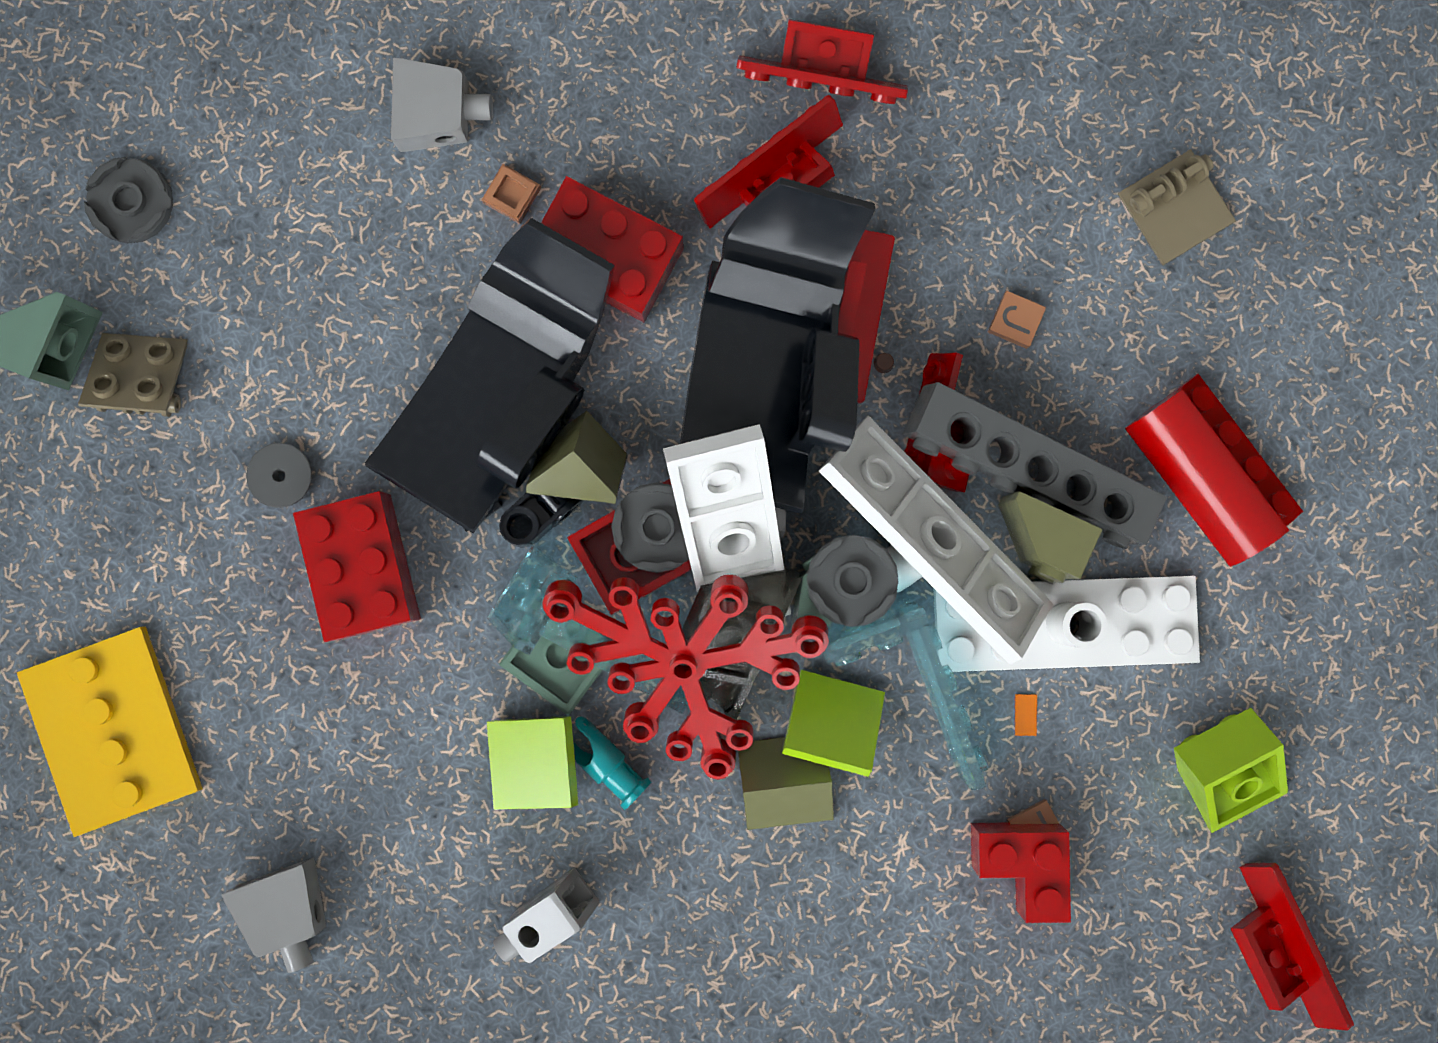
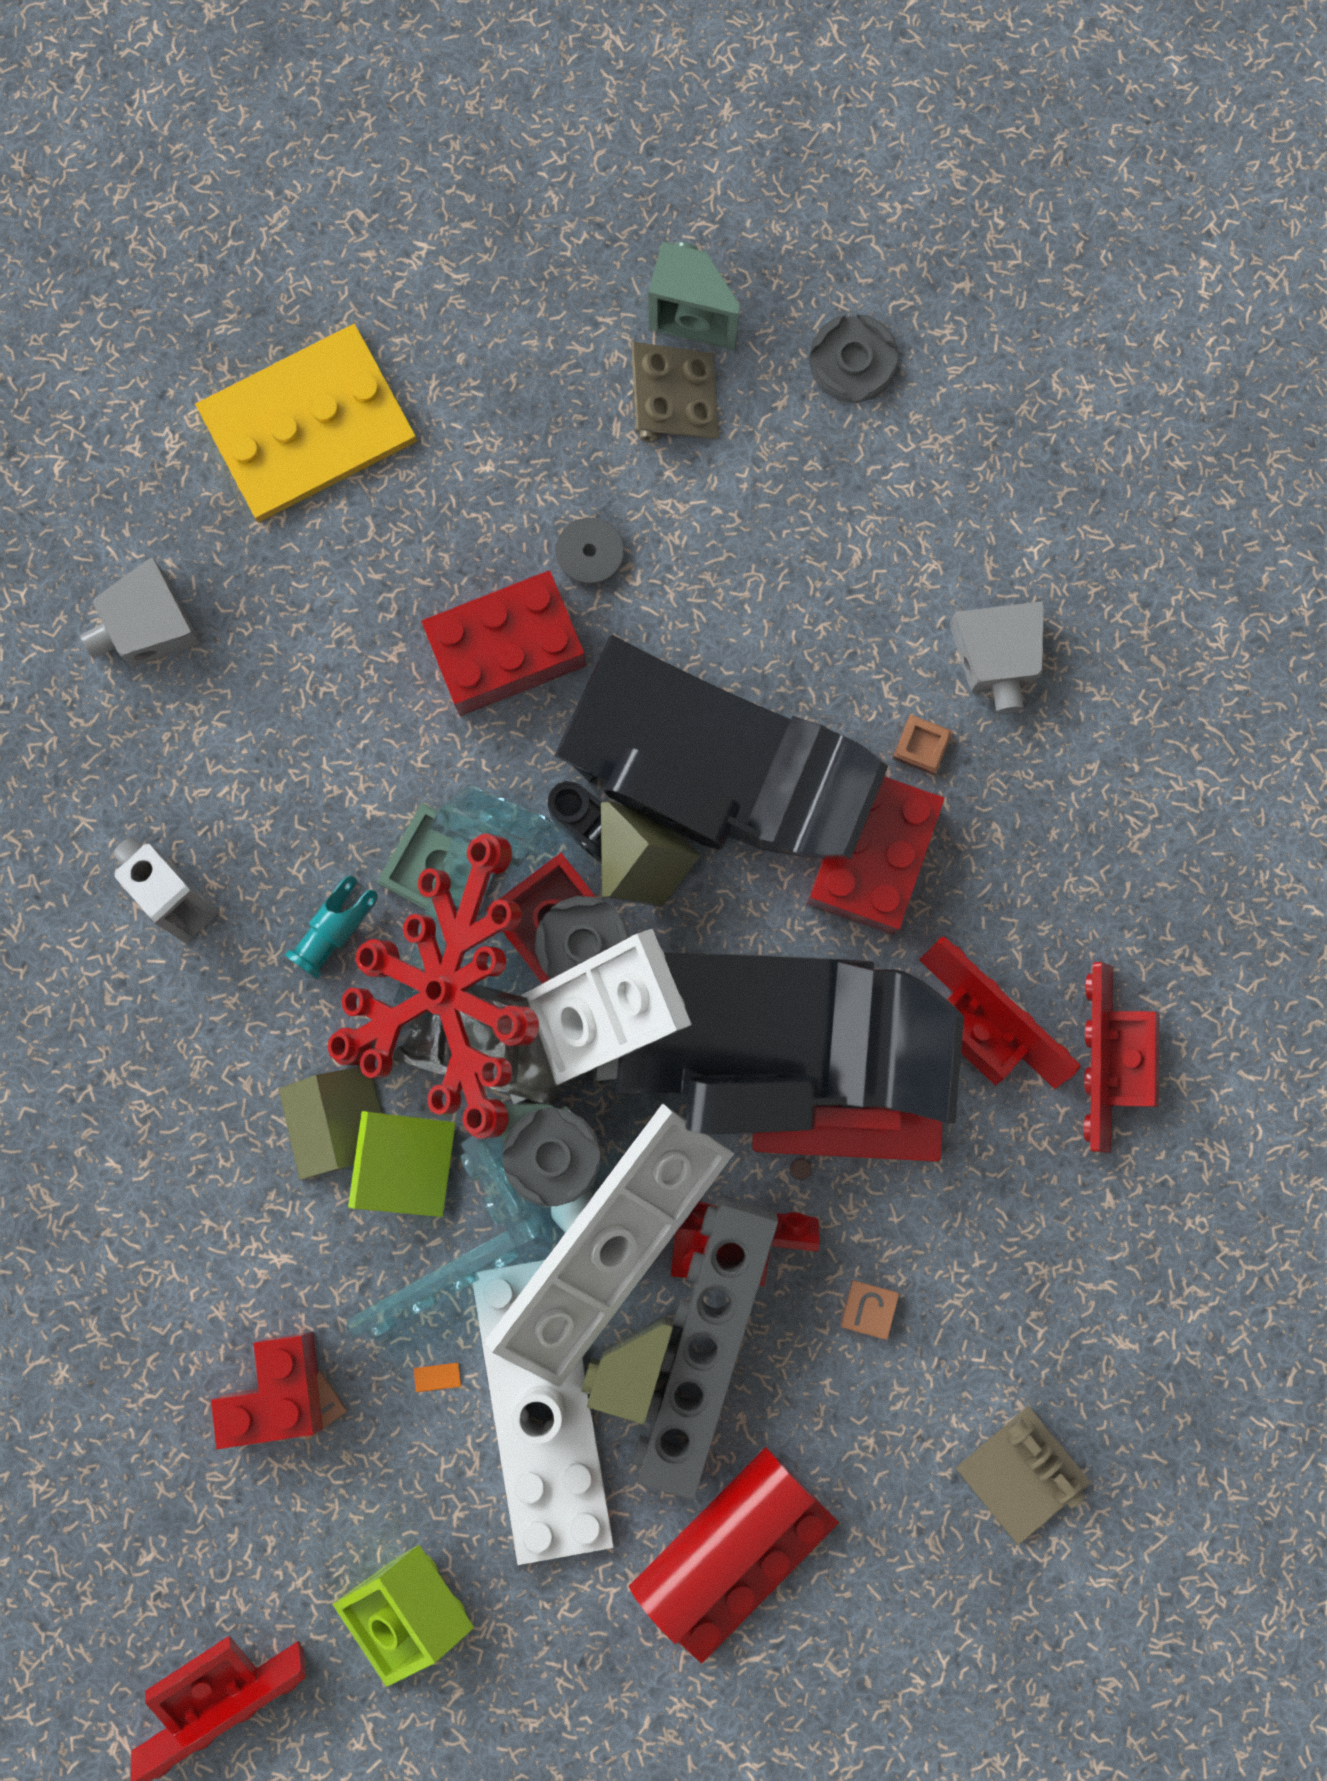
camera: 85 degrees right, 5 degrees down
lime tile [487,716,579,810] -> none

